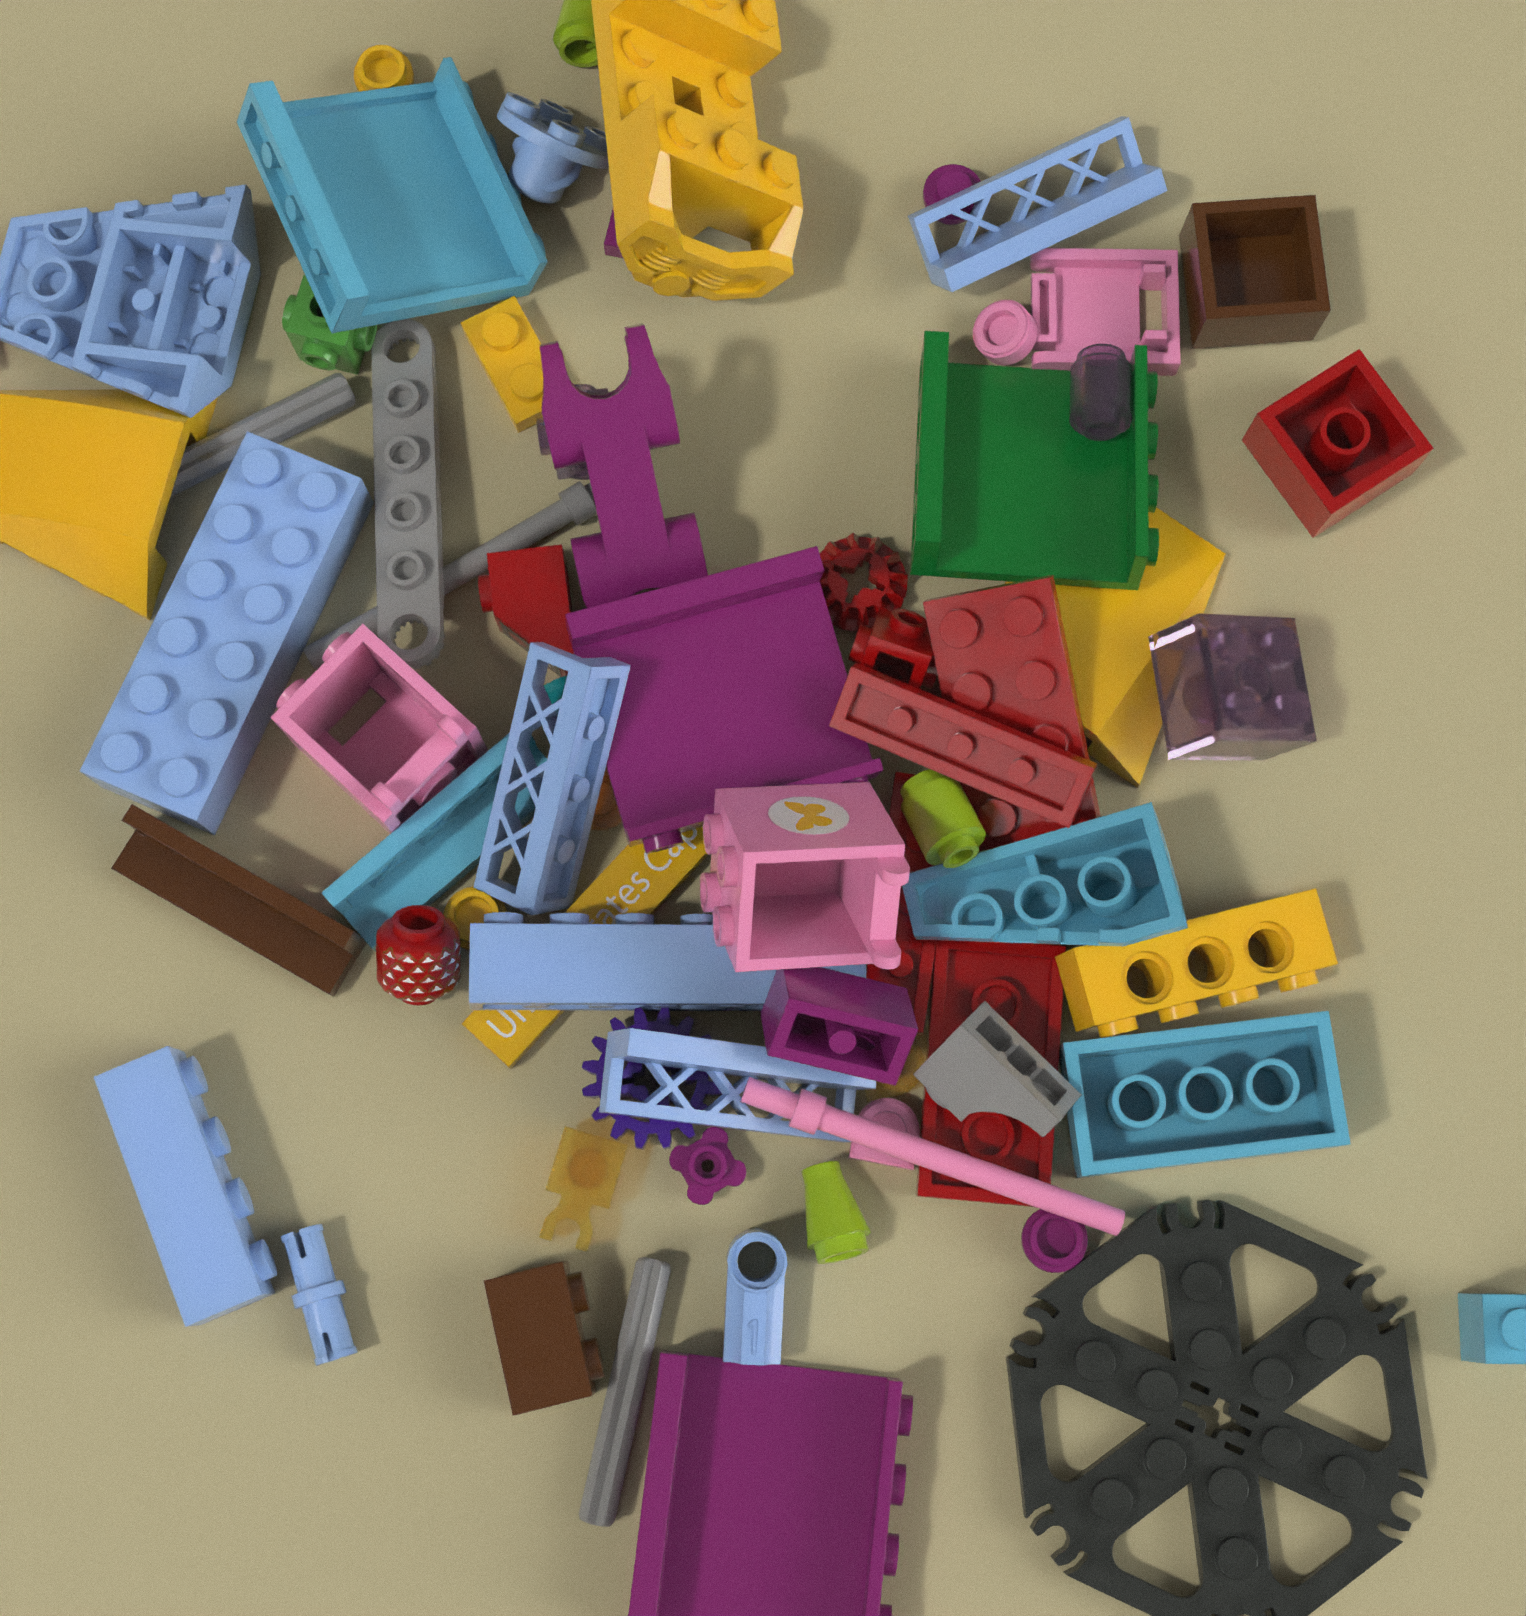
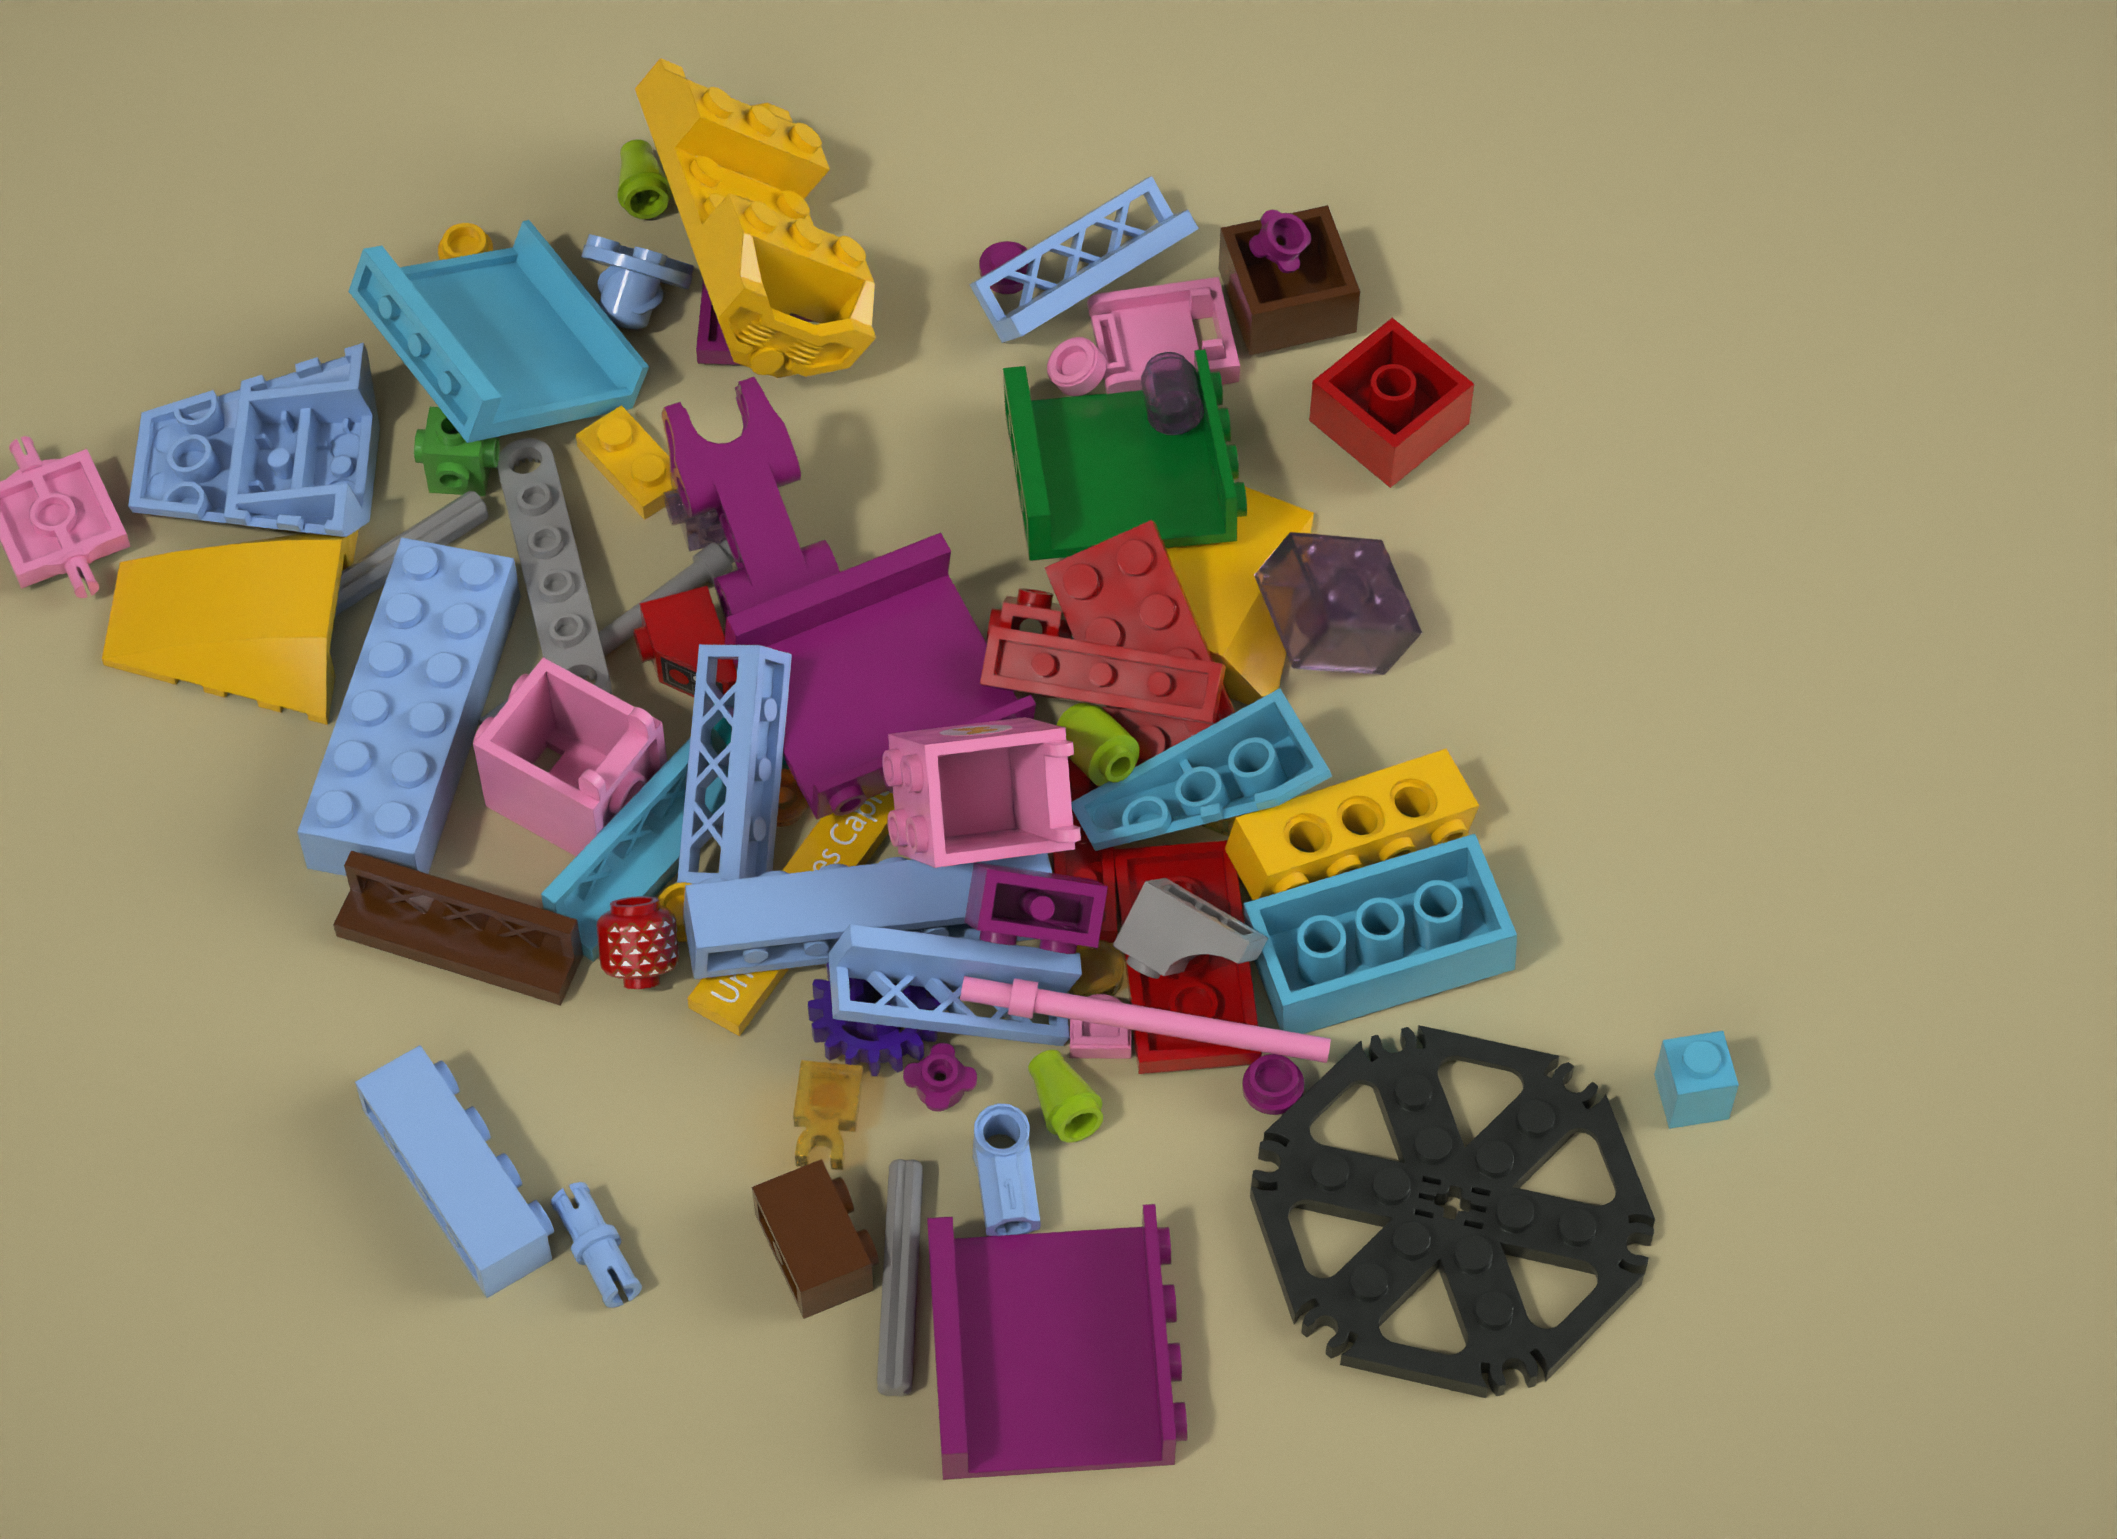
camera: 10 degrees left, 20 degrees down
red gear [820,533,908,632] -> none
none -> magenta plate [1249,209,1311,273]

